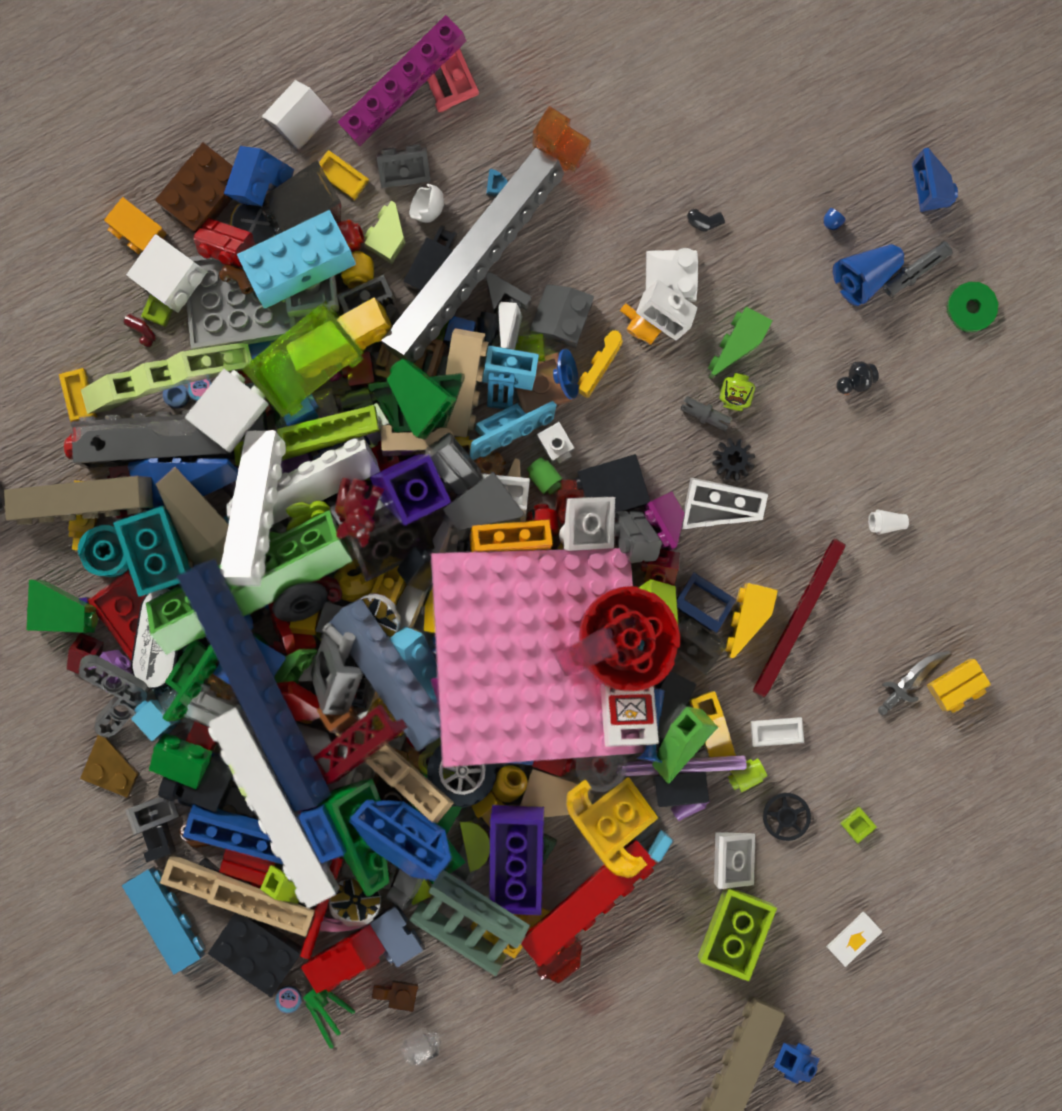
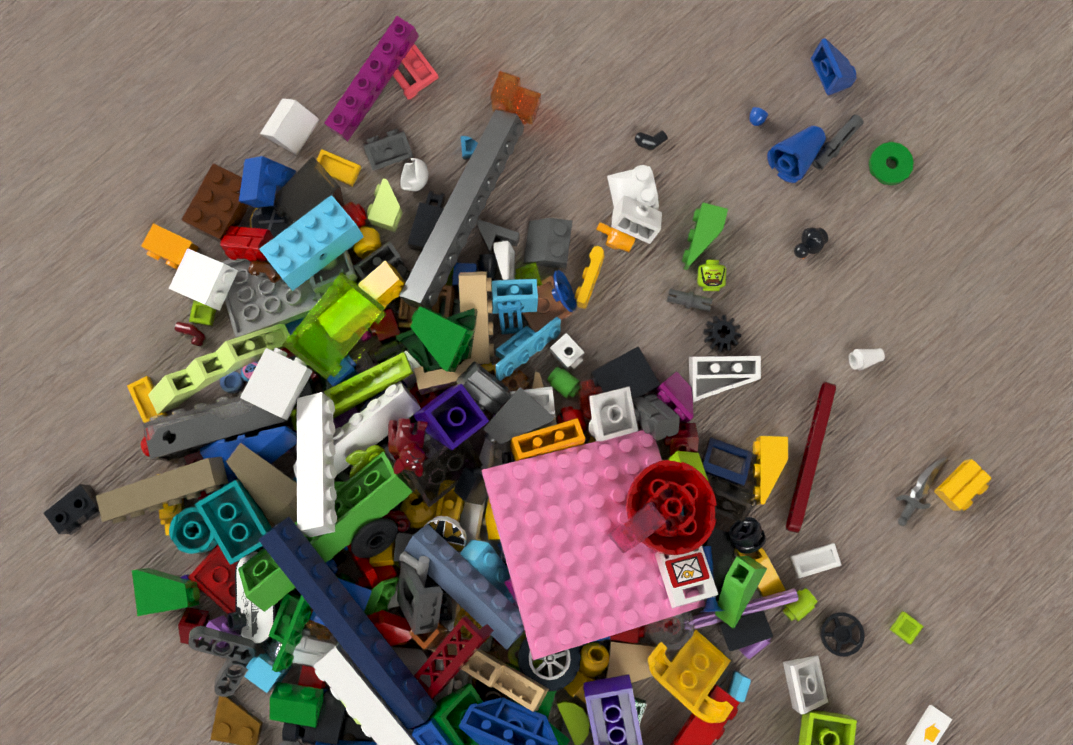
camera: 10 degrees left, 5 degrees down
none -> black plate [227,607,247,635]
none -> black wheel [729,517,766,554]

